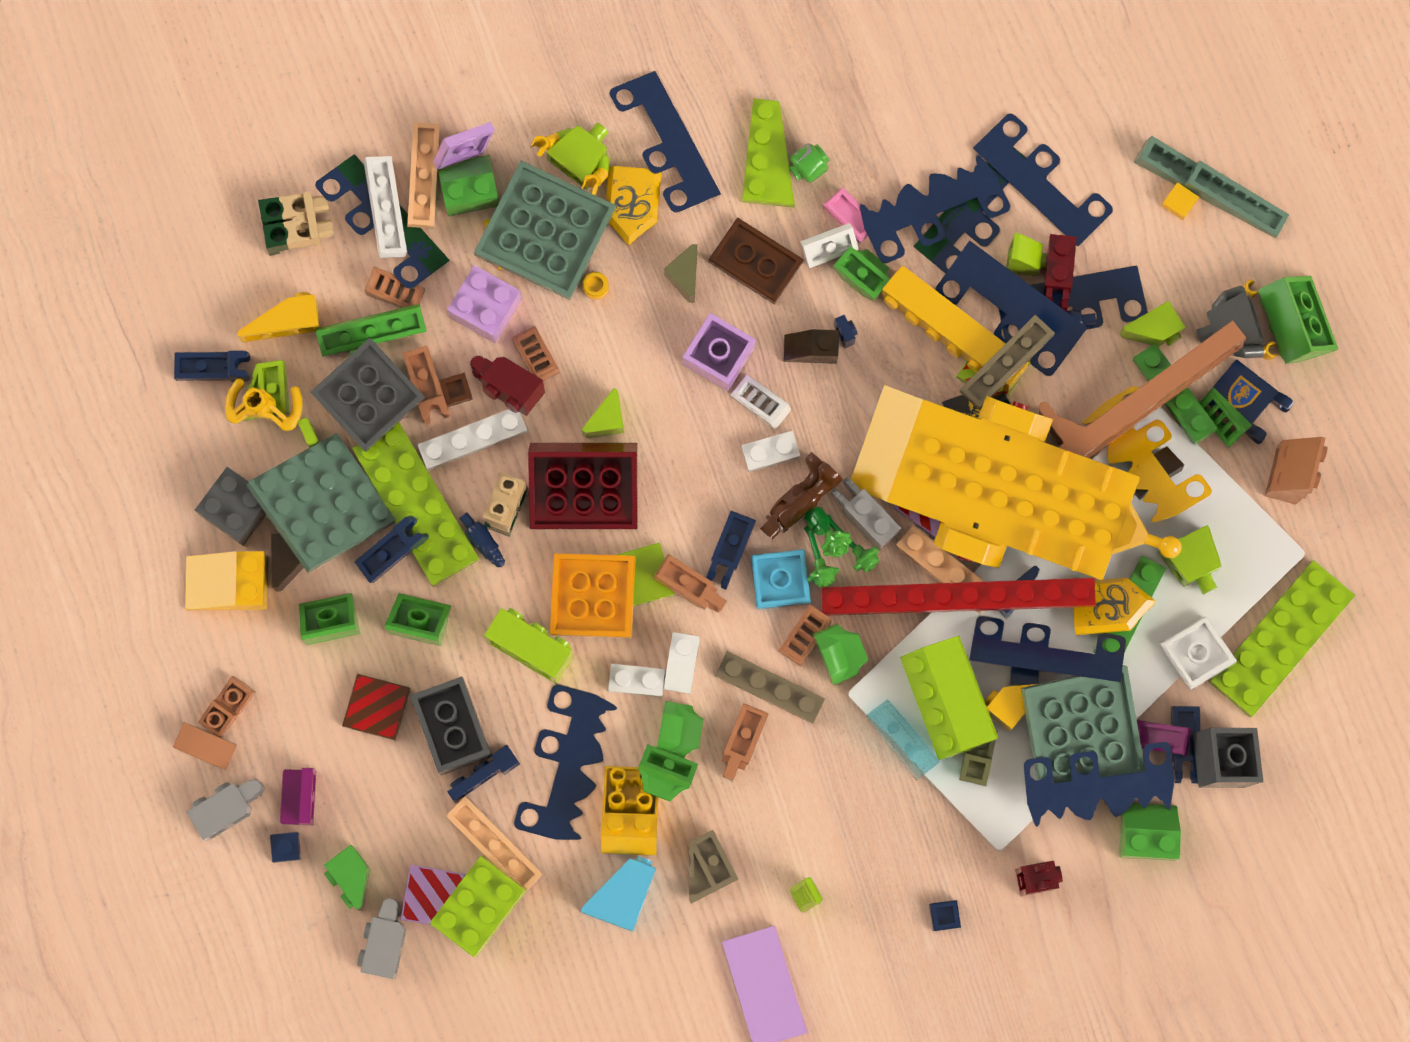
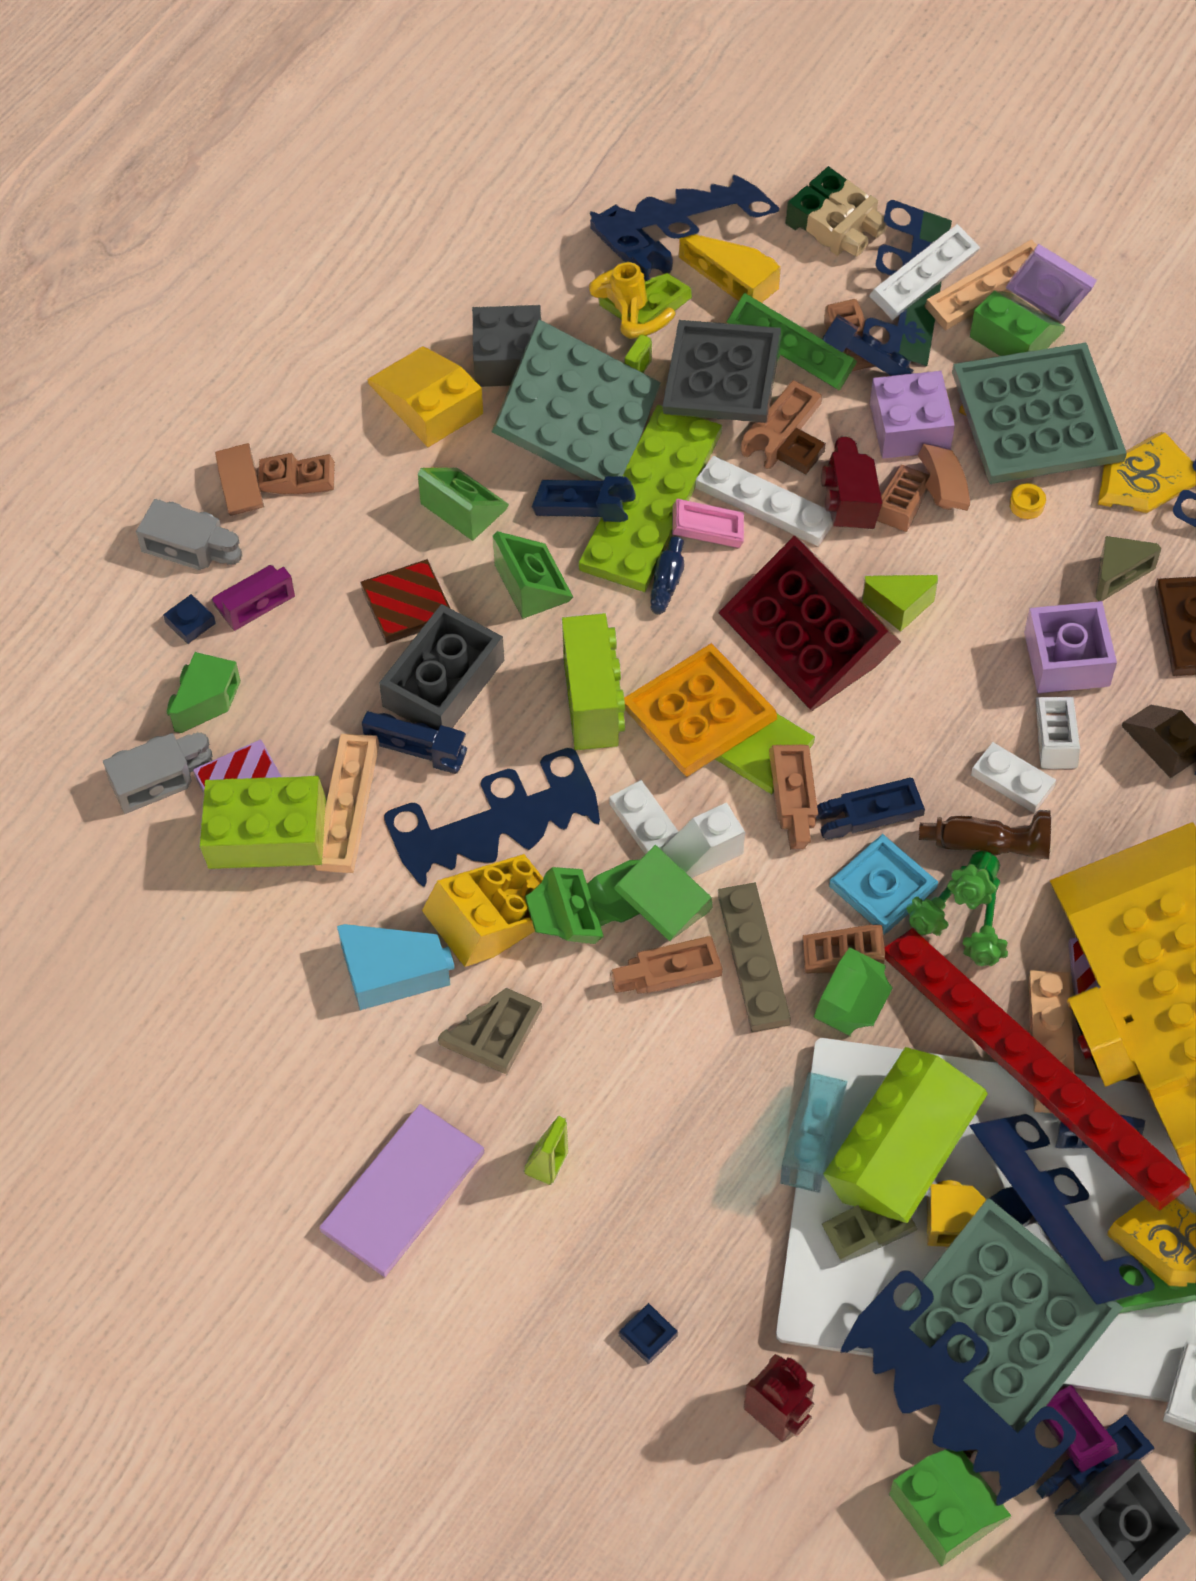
camera: 55 degrees right, 20 degrees down
dark brown slope [271,533,304,592] -> none
tan hips [483,472,528,537] -> none
lime torso [530,122,610,195] -> none
light grey hinge [830,477,901,551] -> none
none -> dark blue piece [590,175,780,252]
none -> bright green slope [614,845,713,941]
none -> bright pink tile [672,499,744,548]
none -> dark blue plate [822,314,914,376]
none -> nougat slope [917,444,970,511]

